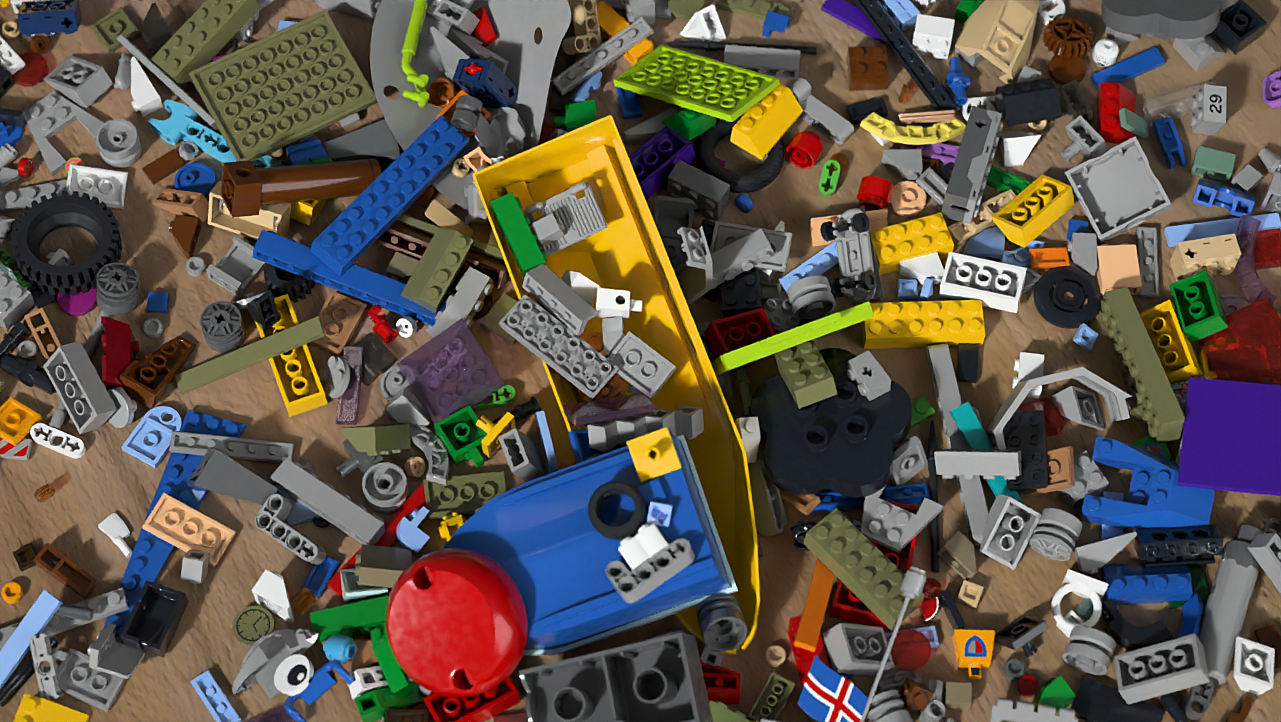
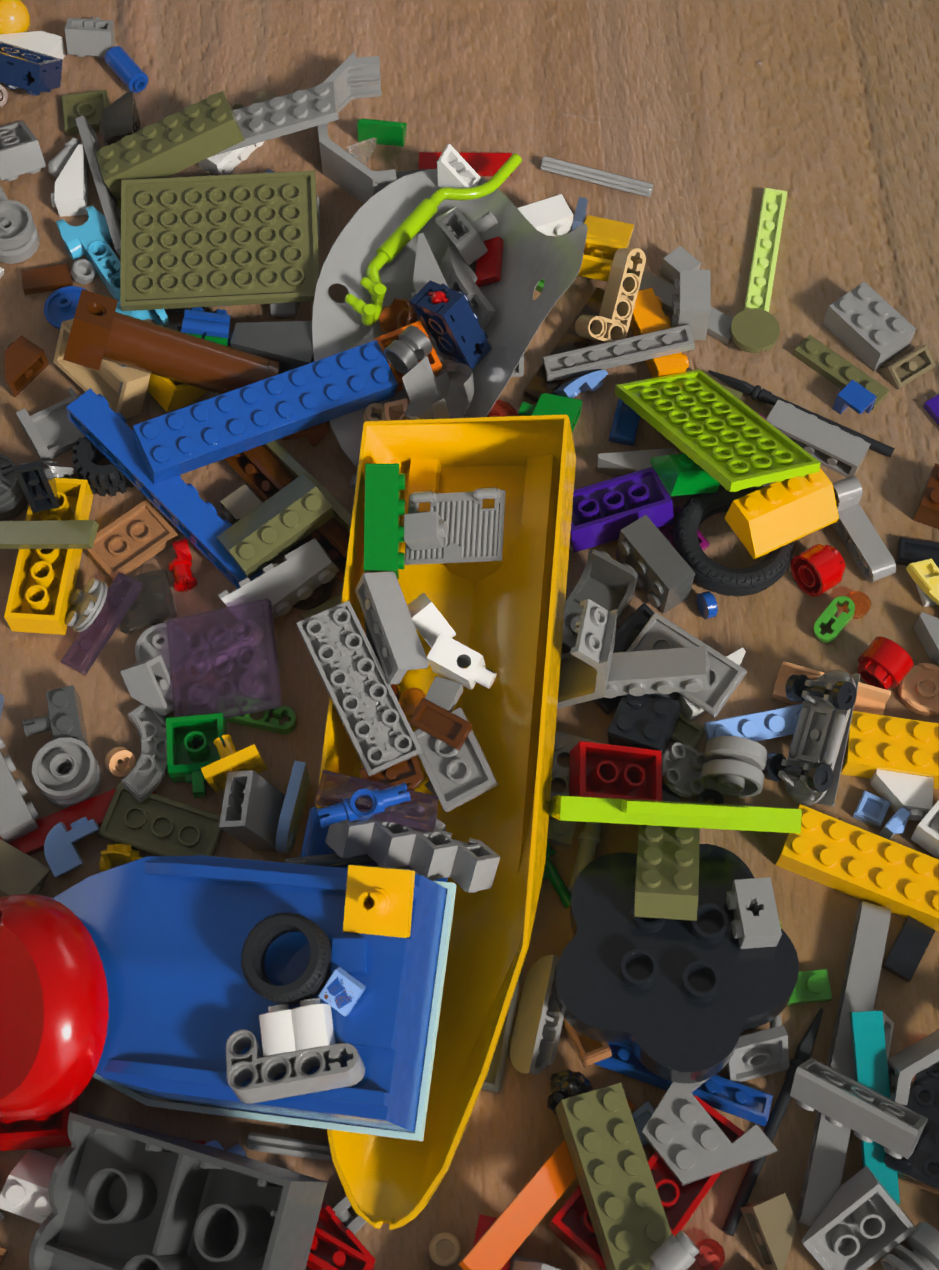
camera: 25 degrees right, 0 degrees up
medium nougat slope [152,188,209,223] -> none
light grey tile [186,257,206,277] -> none
olive slope [341,424,411,456] -> none
white tile [396,316,417,337] -> none
tan piece [425,200,473,238] -> none
black pin [492,396,542,425] -> none
white slope [680,4,726,42] -> none
dark grey wheel [696,594,747,651] -> none
white slope [734,417,761,463] -> none
none -> blue pin [316,782,411,828]
none -> reddish brown tile [408,698,474,751]

